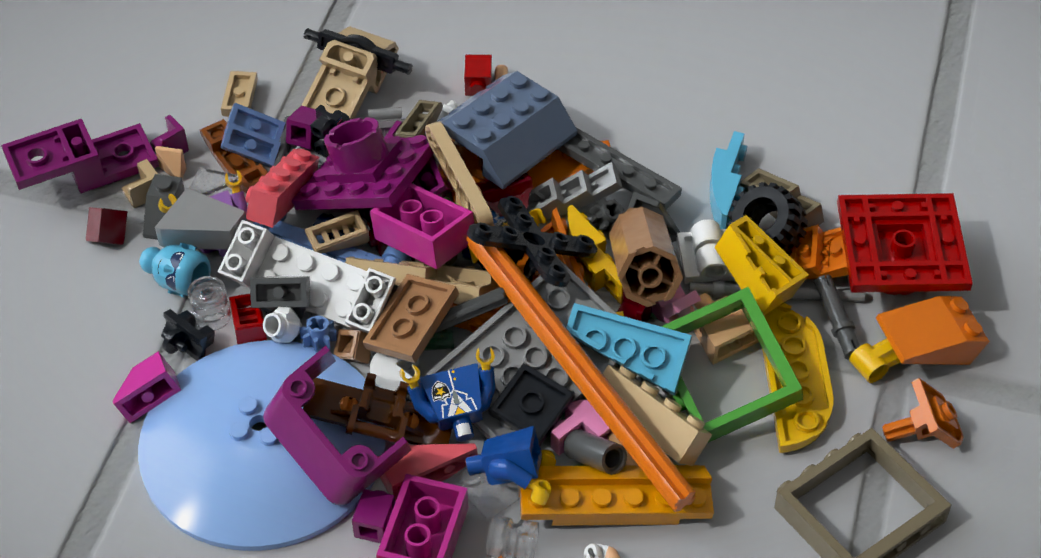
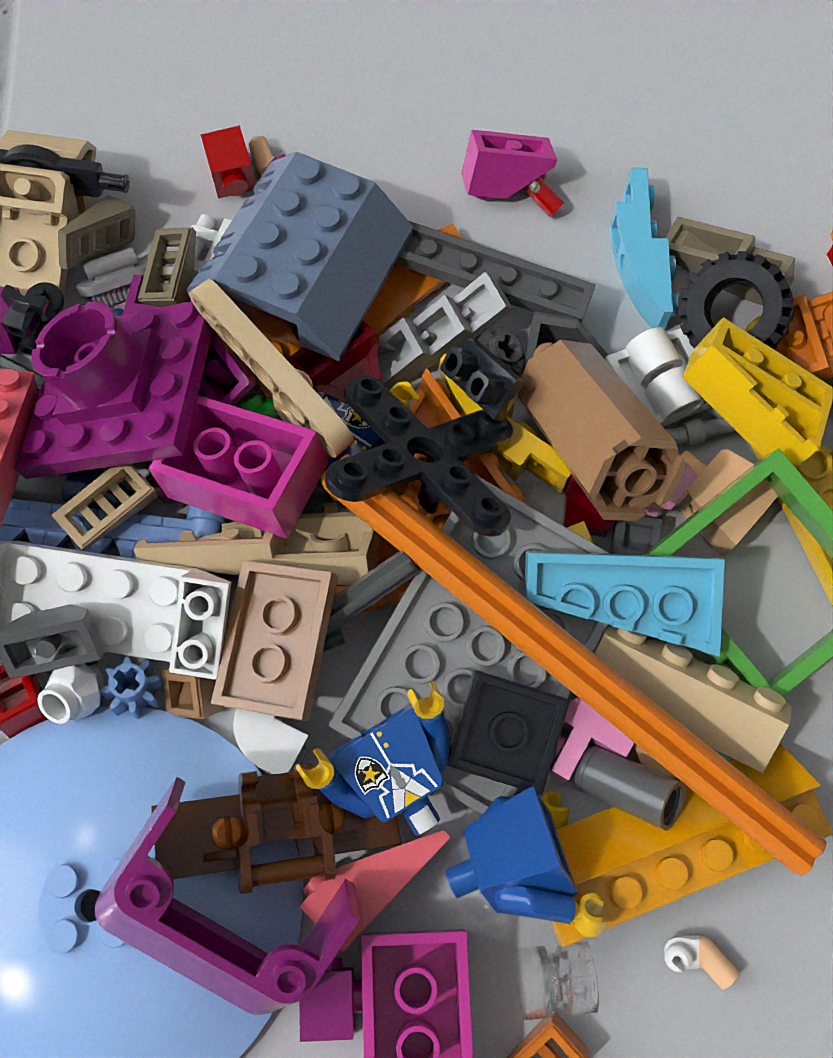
camera: 20 degrees left, 20 degrees up
none -> dark tan slope [58,195,135,270]
none -> black hips [440,338,525,421]
none -> dark pink slope [461,129,557,200]
none -> red arm [523,173,565,217]

